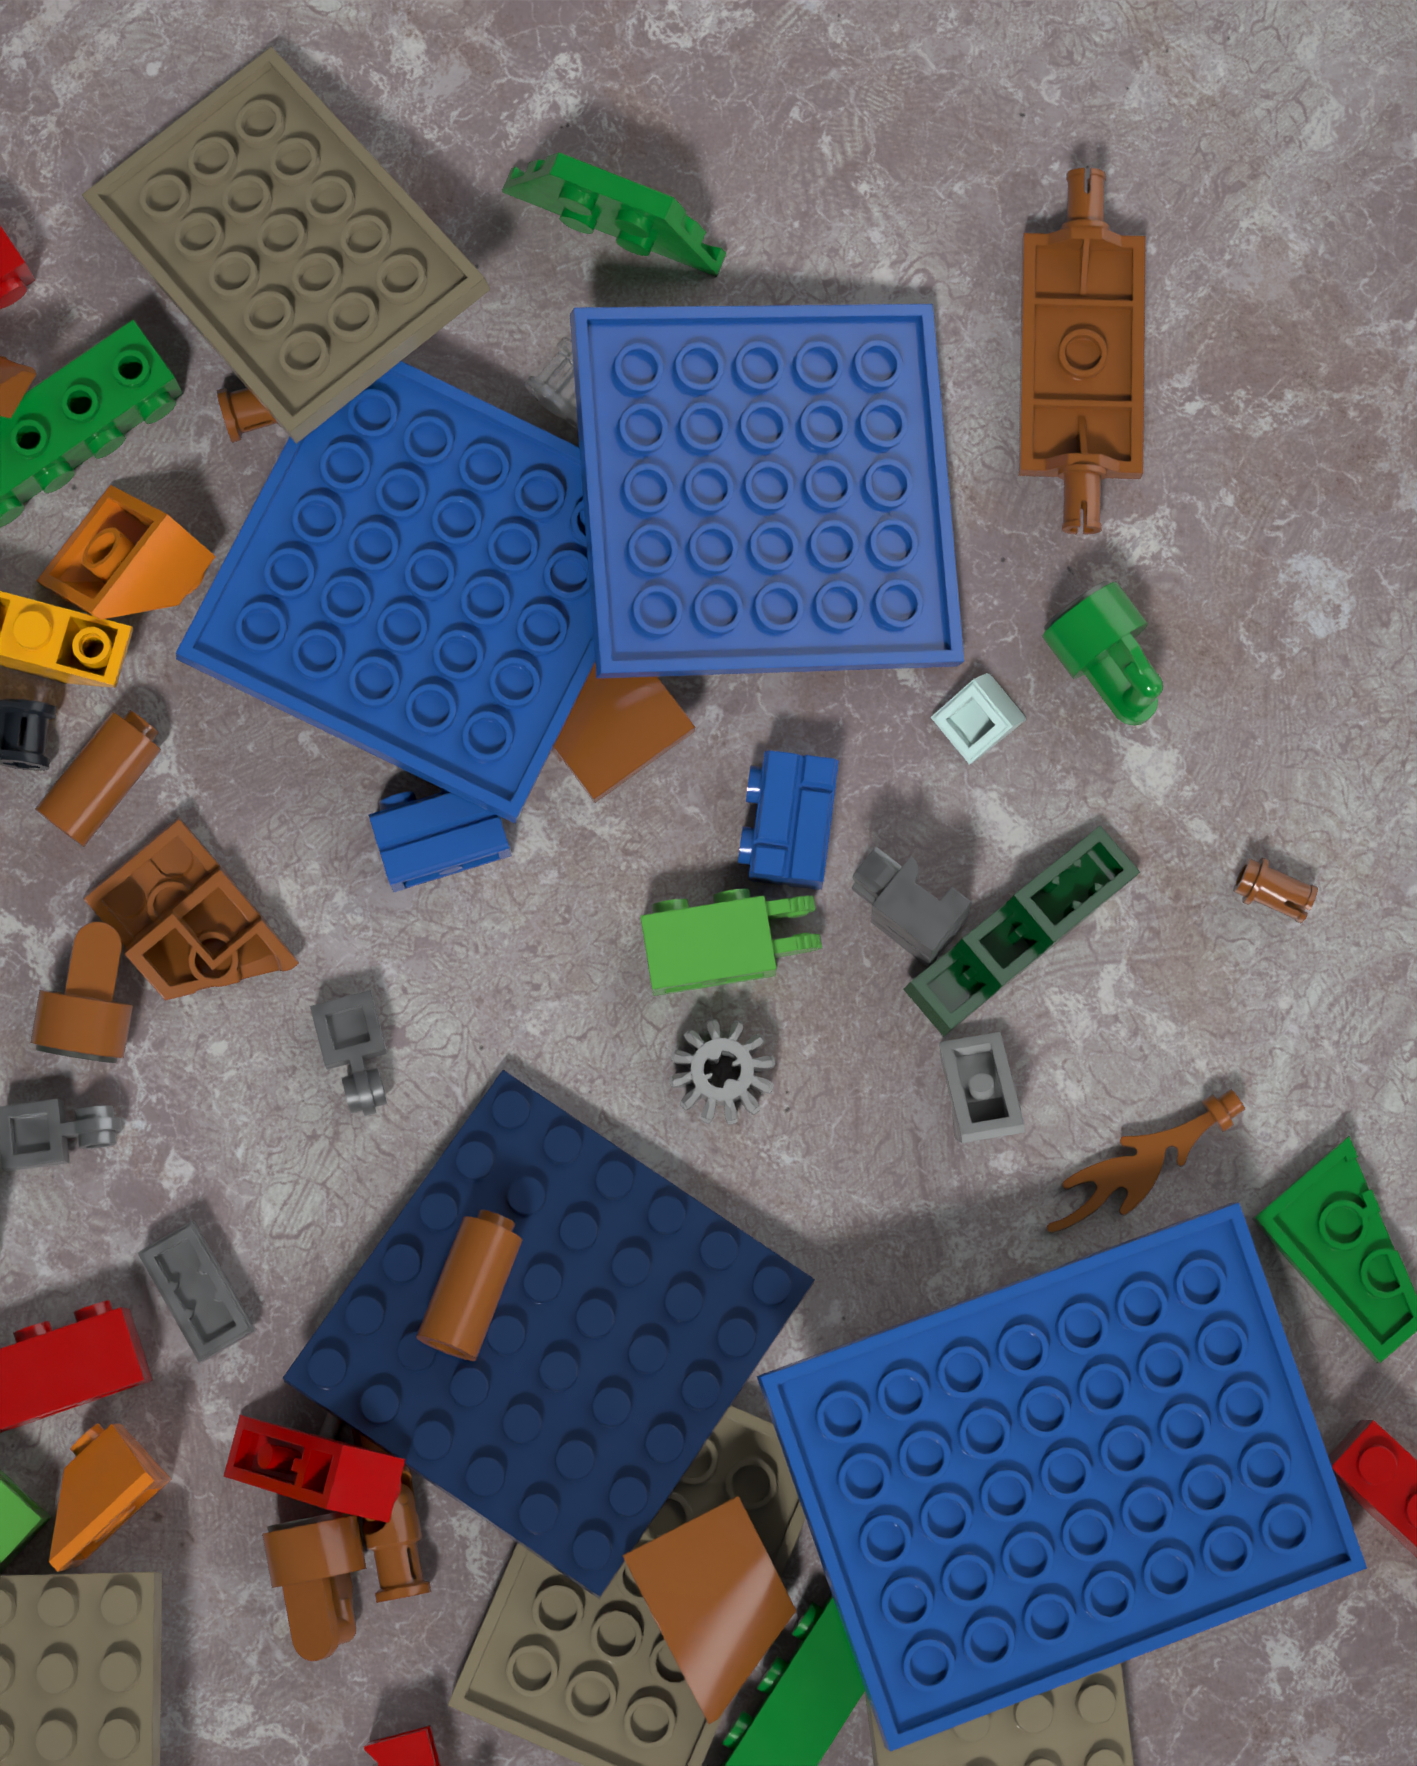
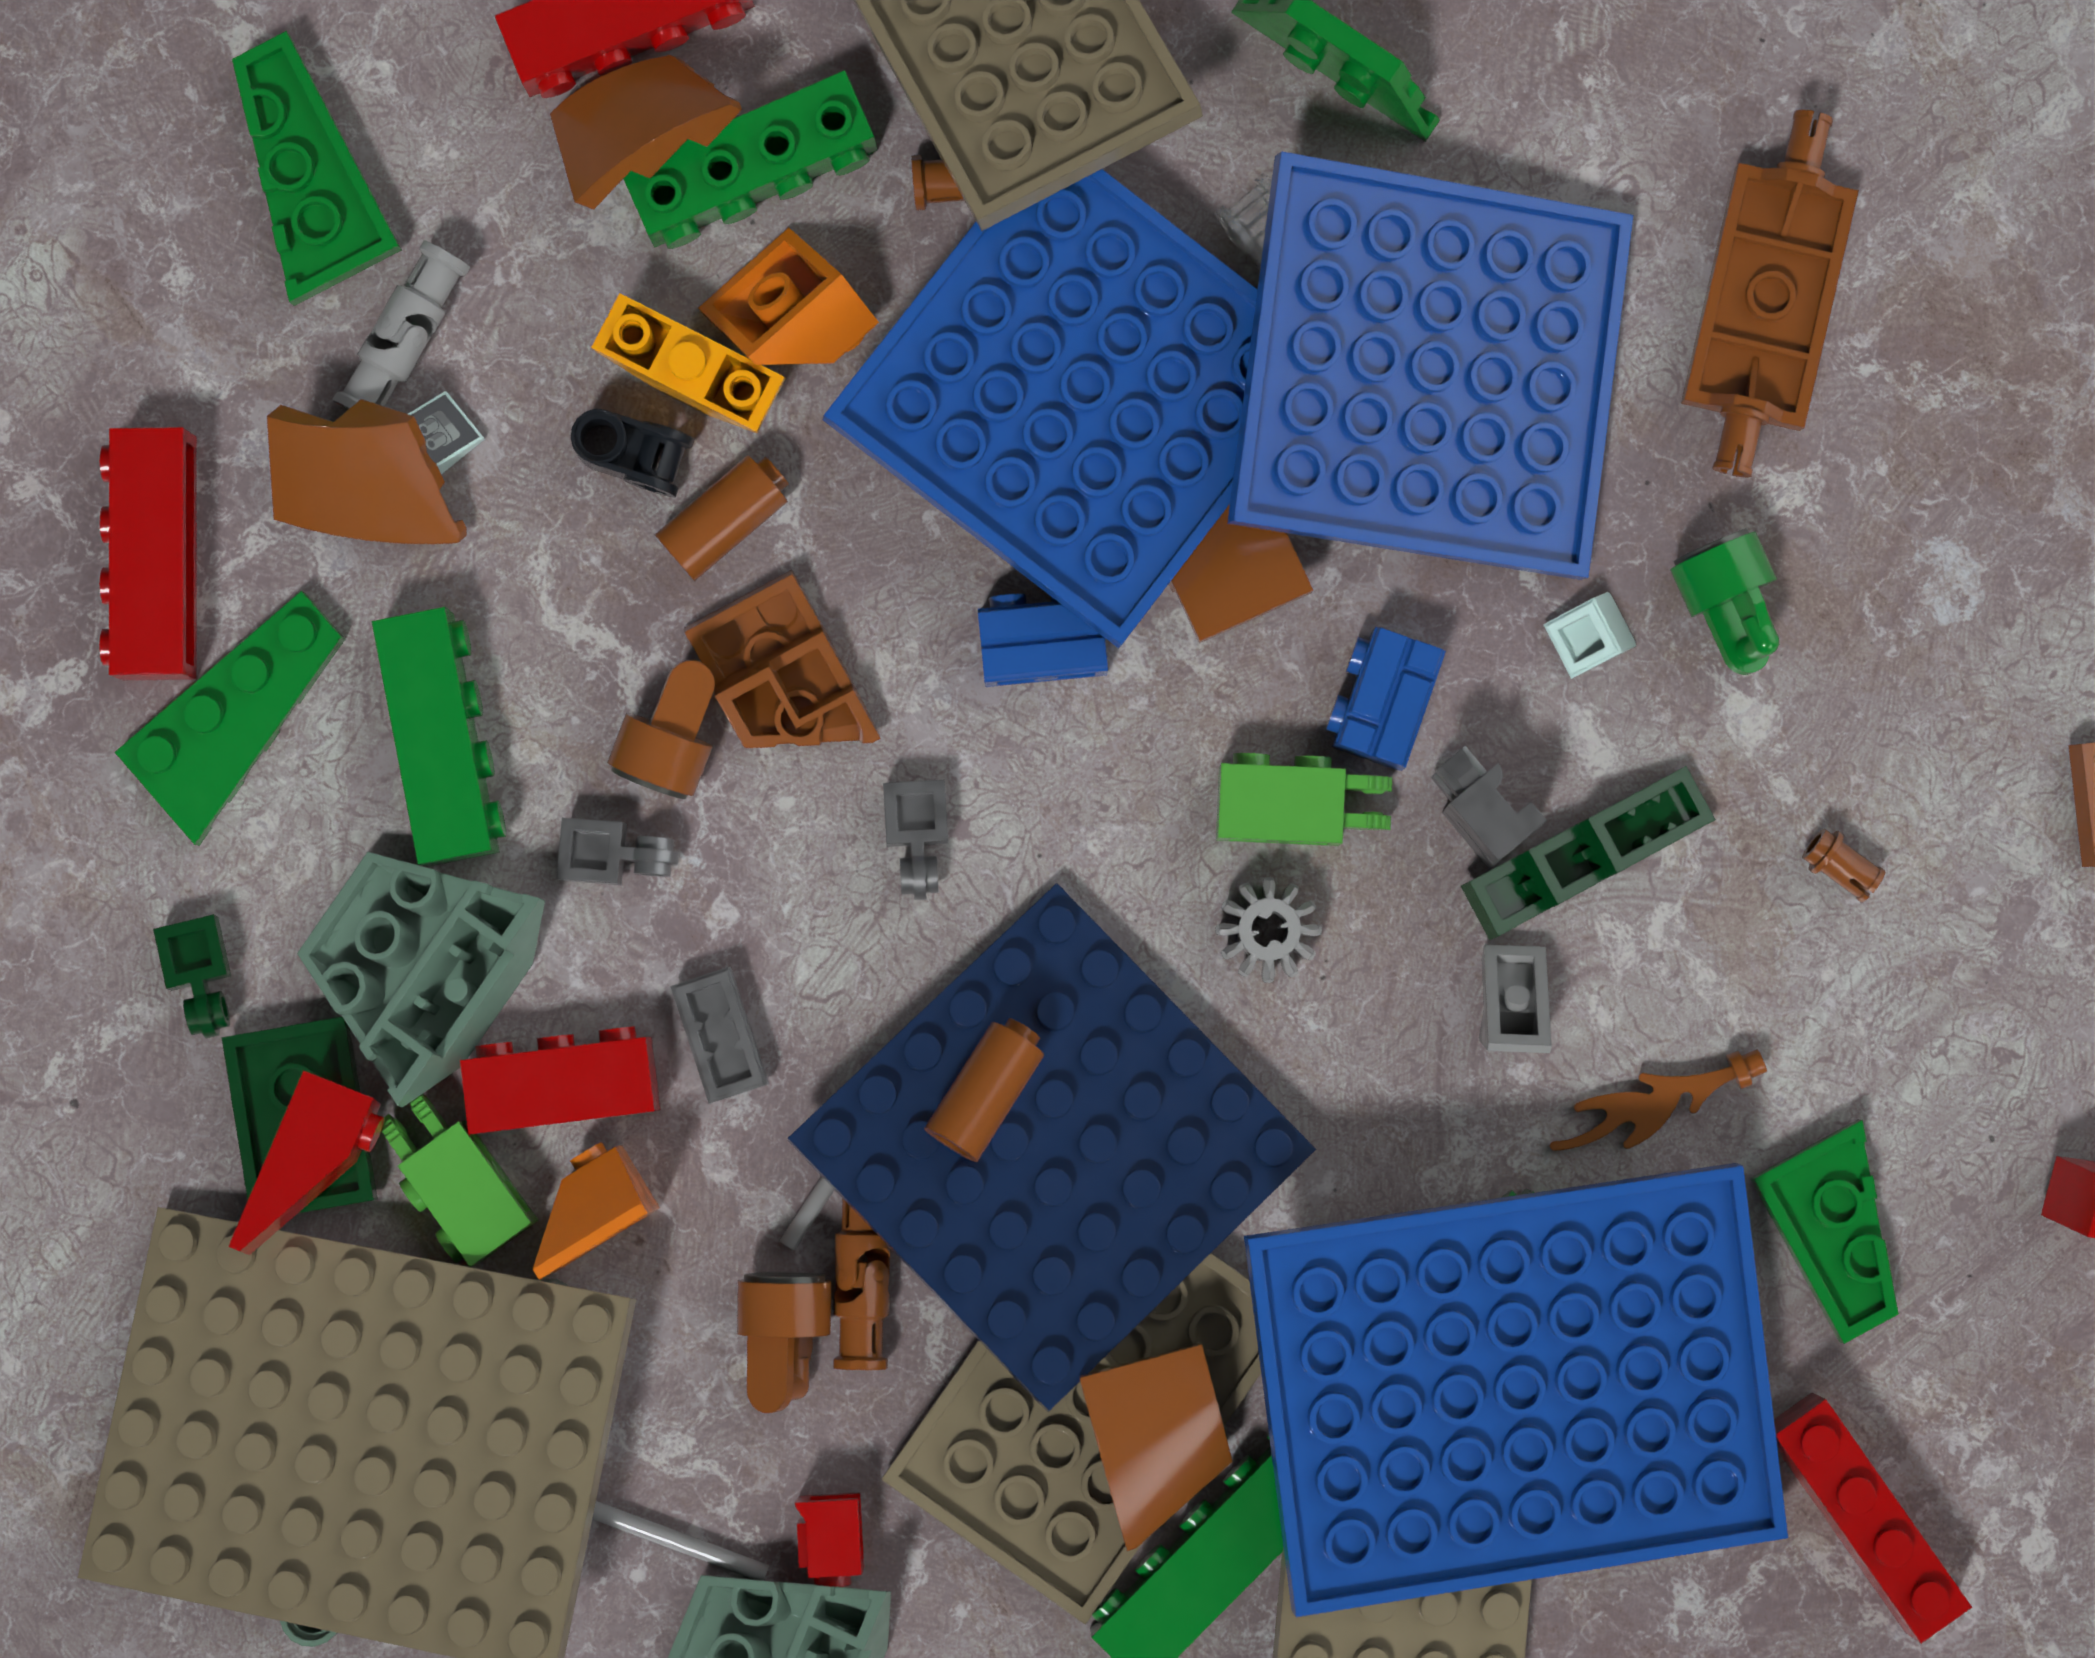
camera: 15 degrees right, 5 degrees up
red slope [223,1415,406,1523] -> none

